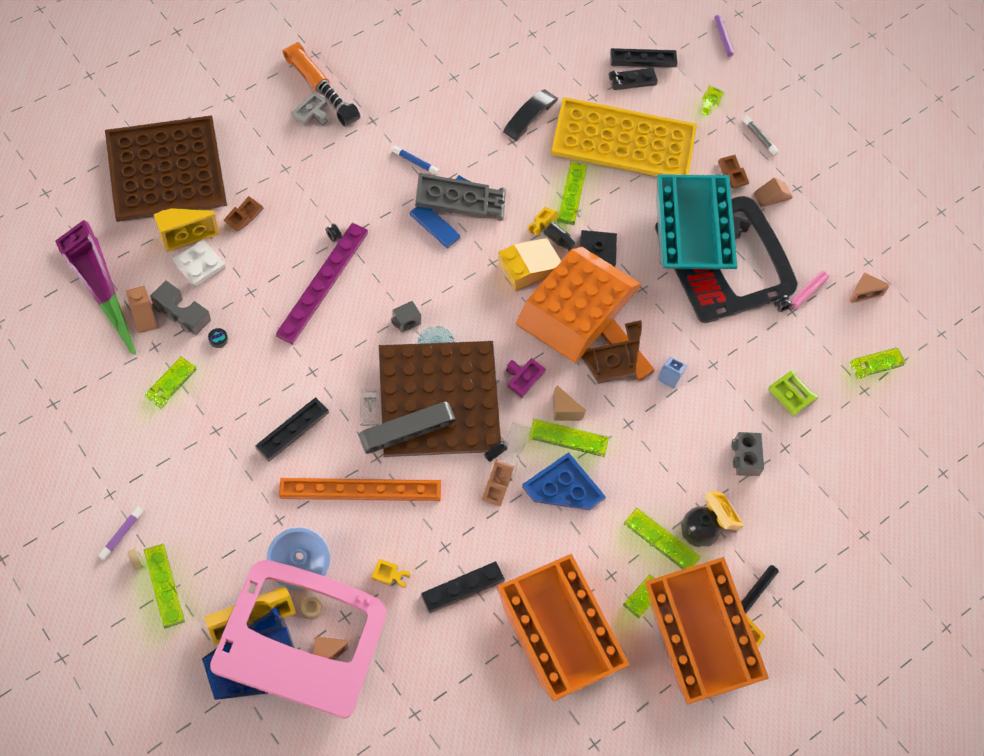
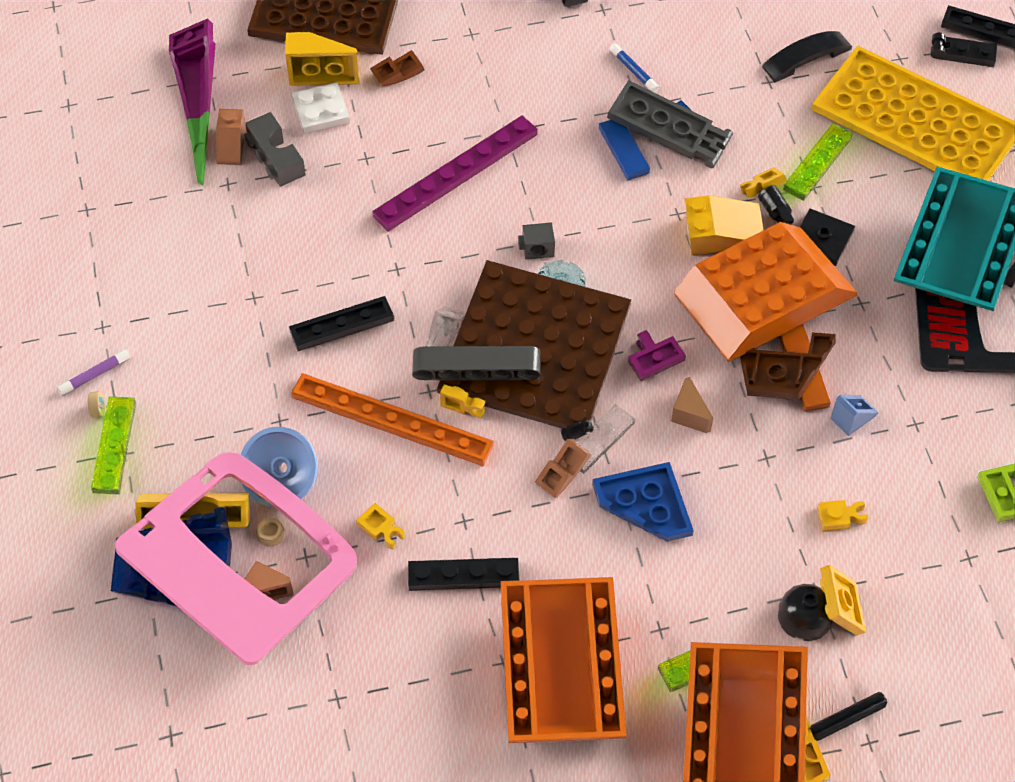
camera: 30 degrees right, 5 degrees down
clear neon green plate [145,356,197,409] -> none
black tile [208,328,228,348] -> none
black bush [325,223,342,242] -> none
clear neon green plate [528,418,609,457] -> none
clear neon green plate [624,507,701,570] -> none
dark grey brick [731,432,764,476] -> none
none -> yellow plate [440,384,485,418]
none -> yellow plate [817,500,868,531]

